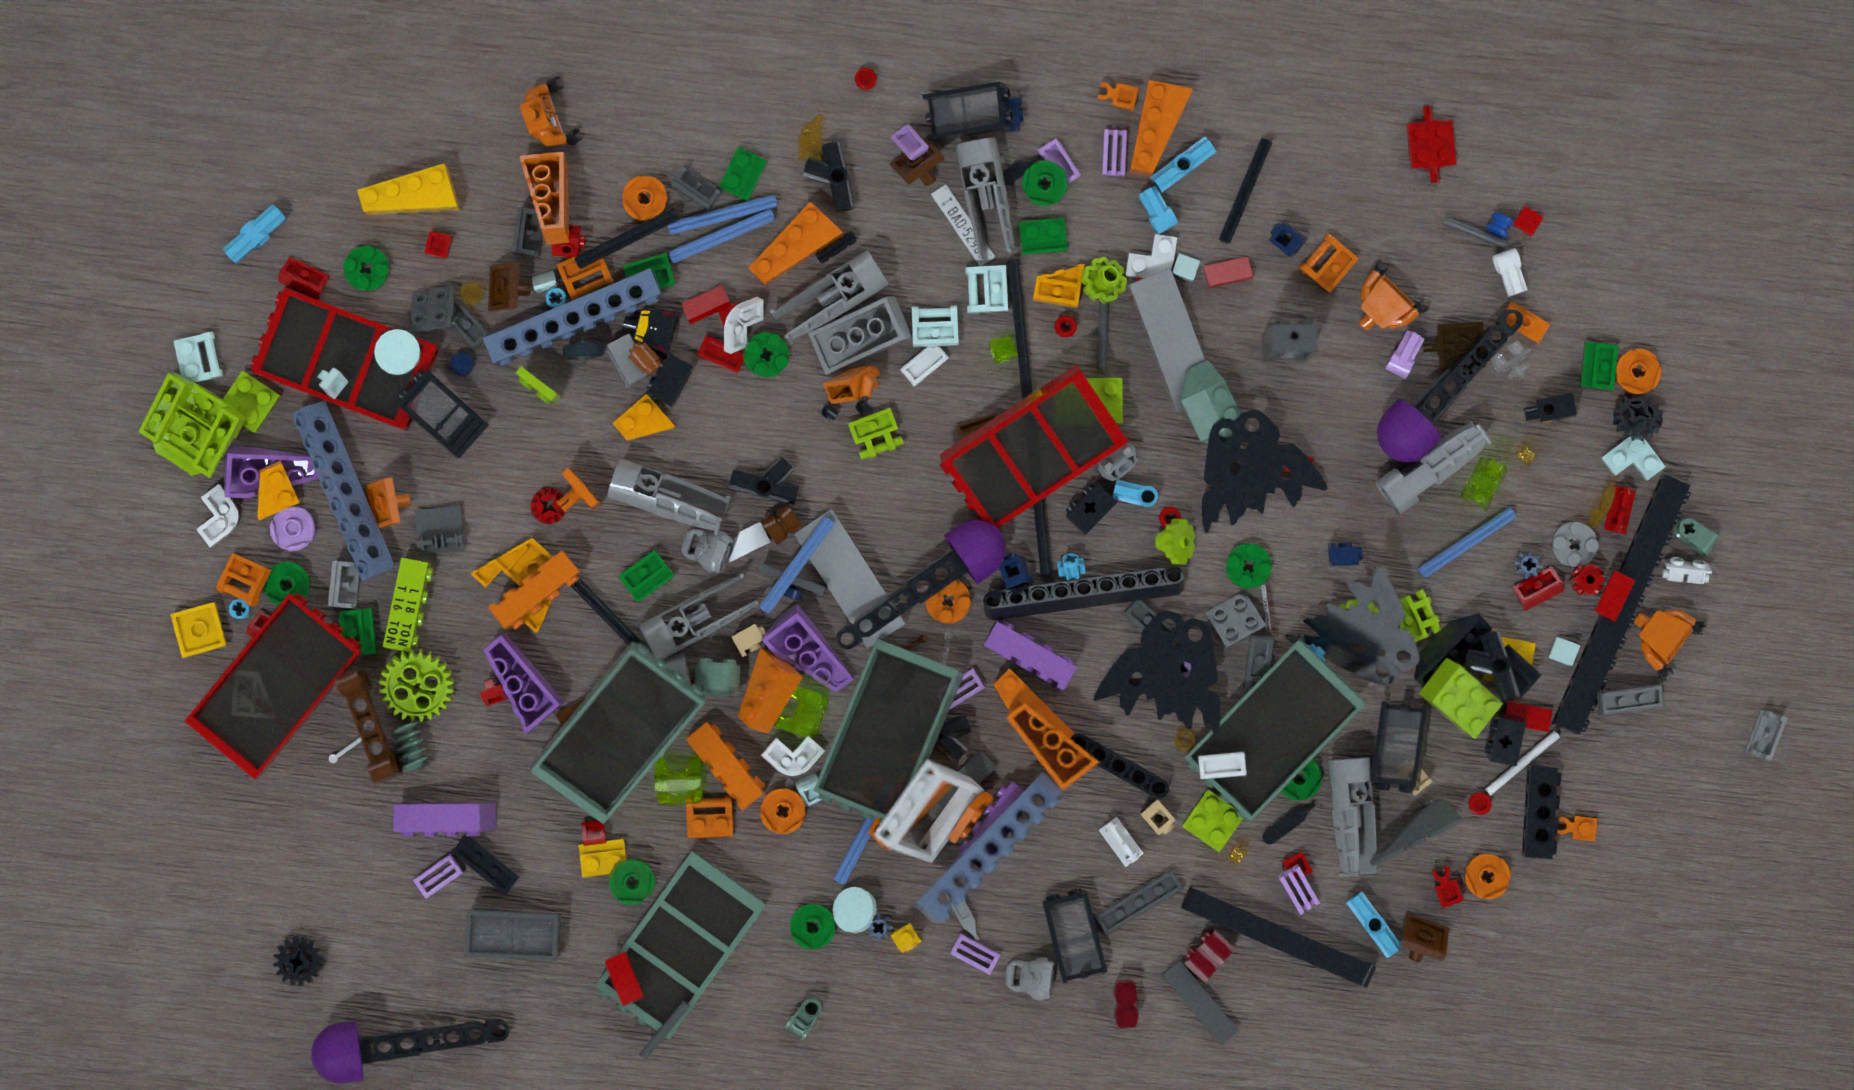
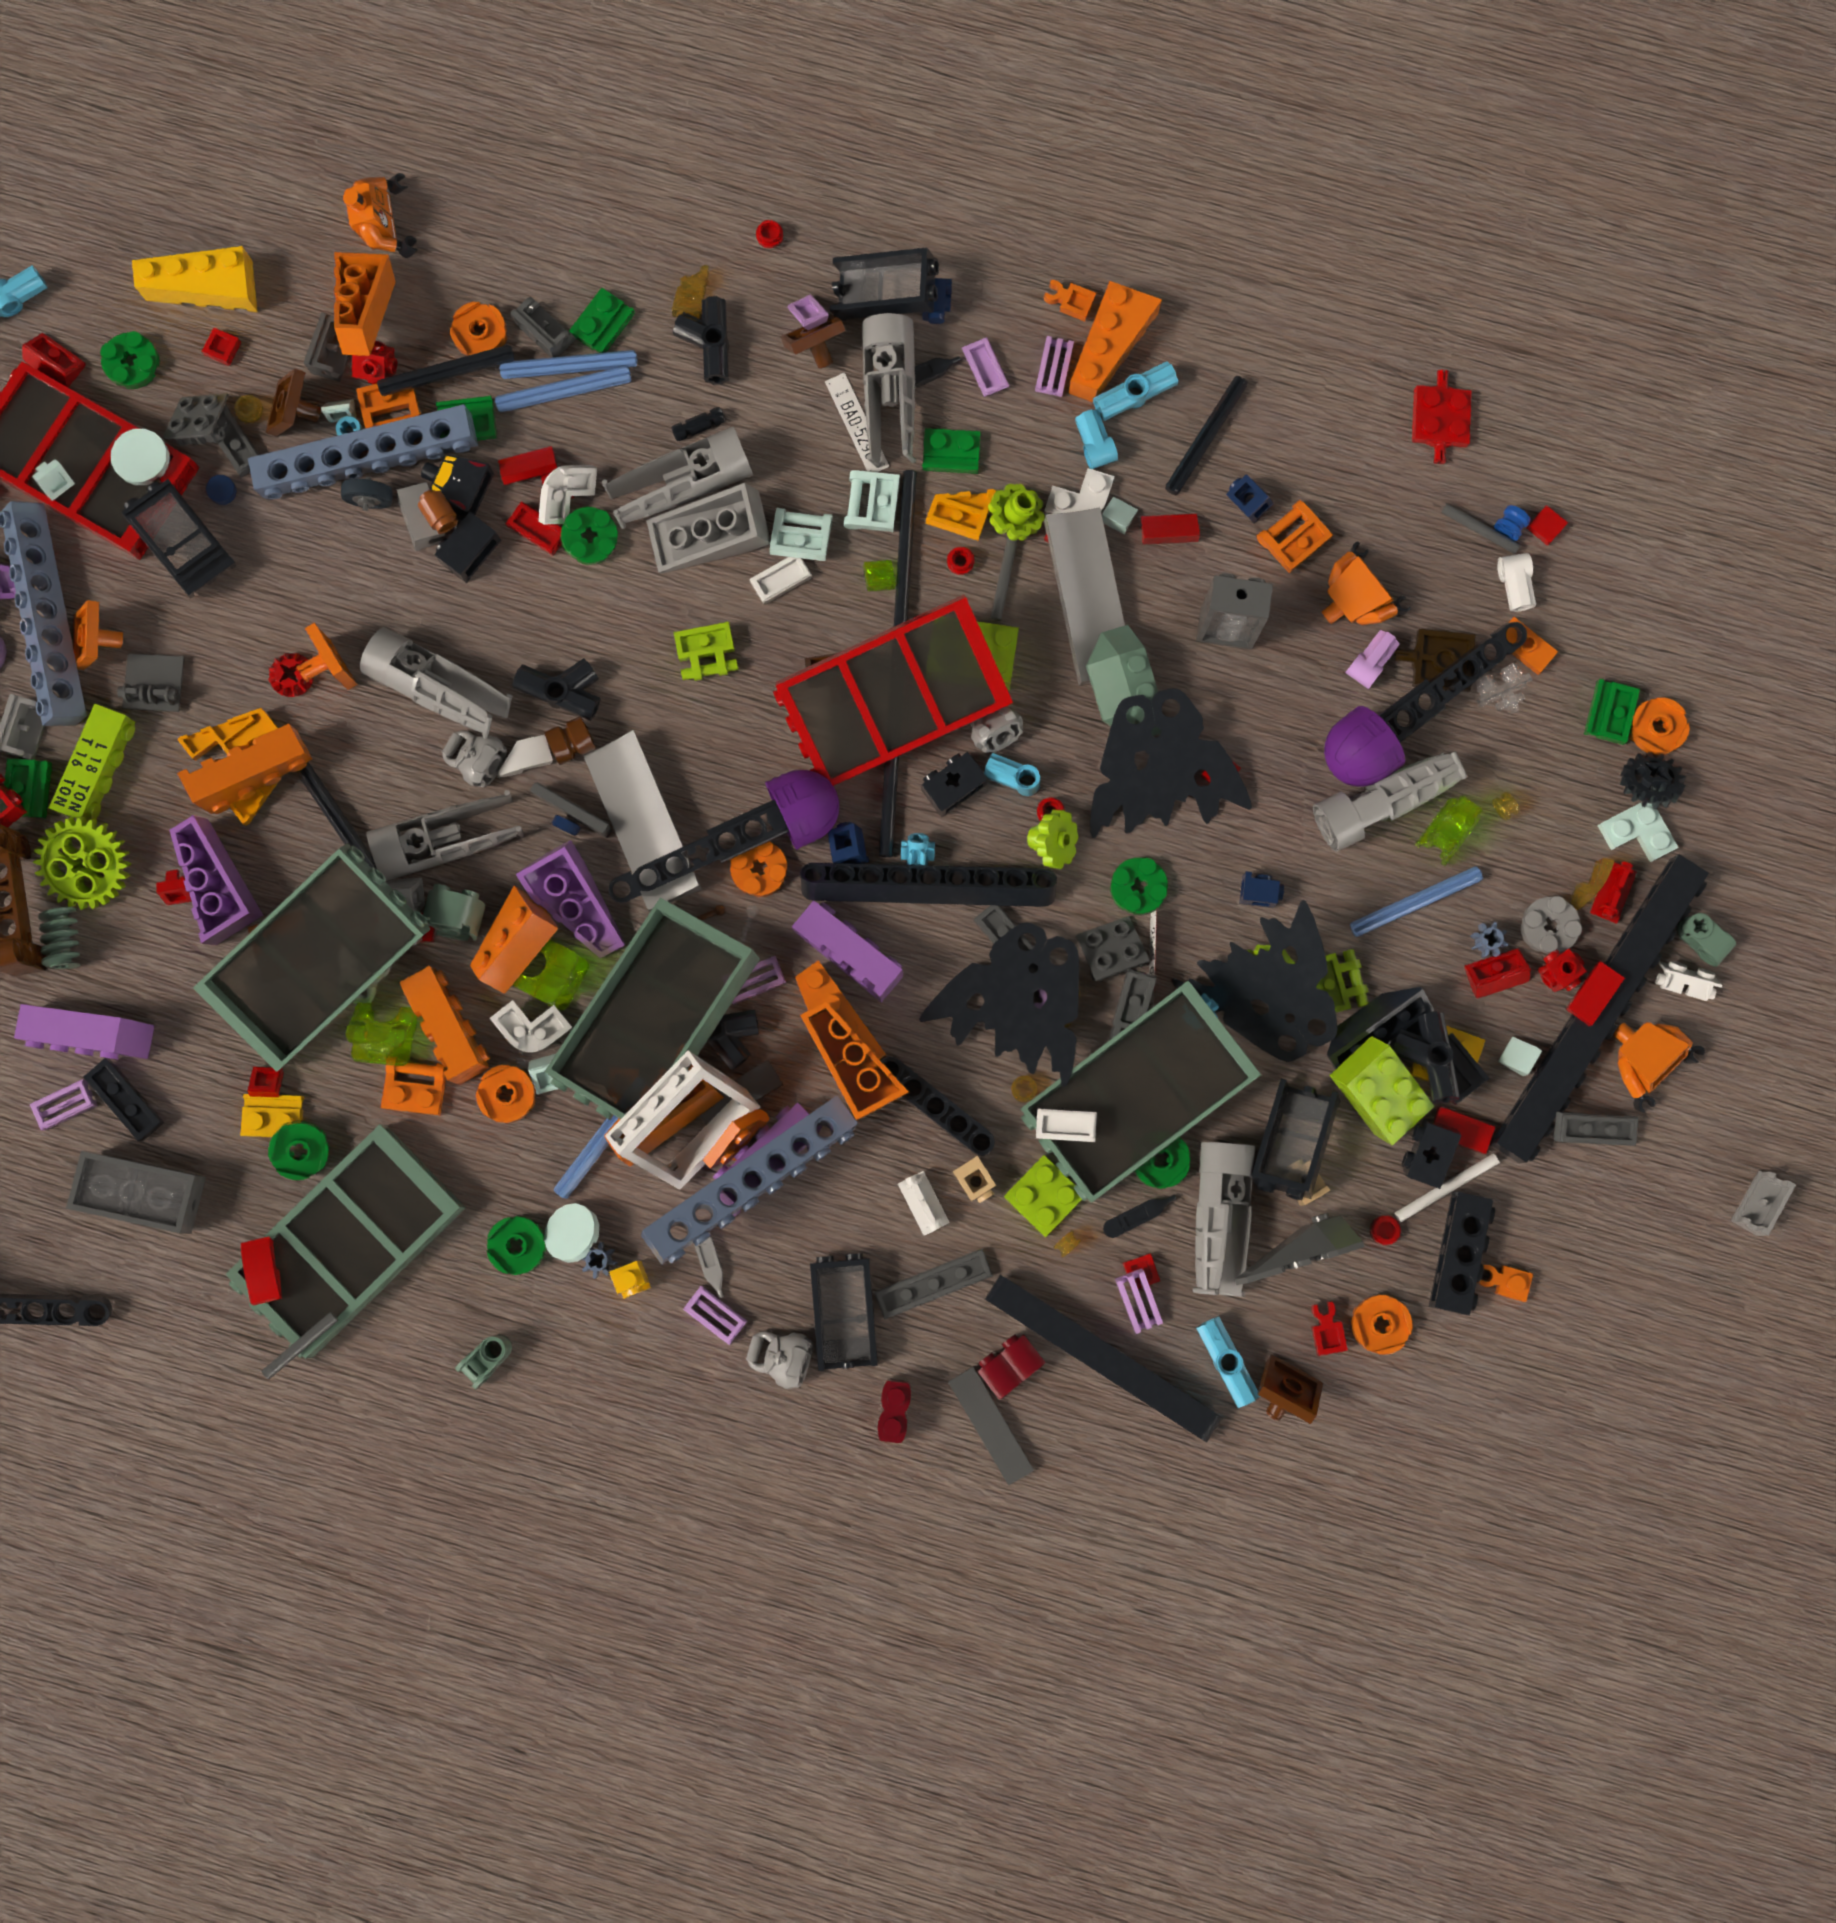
camera: 15 degrees right, 5 degrees down
lime plate [516,366,562,405] -> none
light orange wing [612,394,675,441] -> none
green plate [618,550,675,603] -> none
tan brick [732,624,766,657] -> none
orange wedge [748,202,844,286] -> none
medium blue axle [760,517,834,614] -> none
orange torso [821,366,880,420] -> none
green plate [1022,161,1068,206] -> none
black torso [1524,392,1577,423] -> none

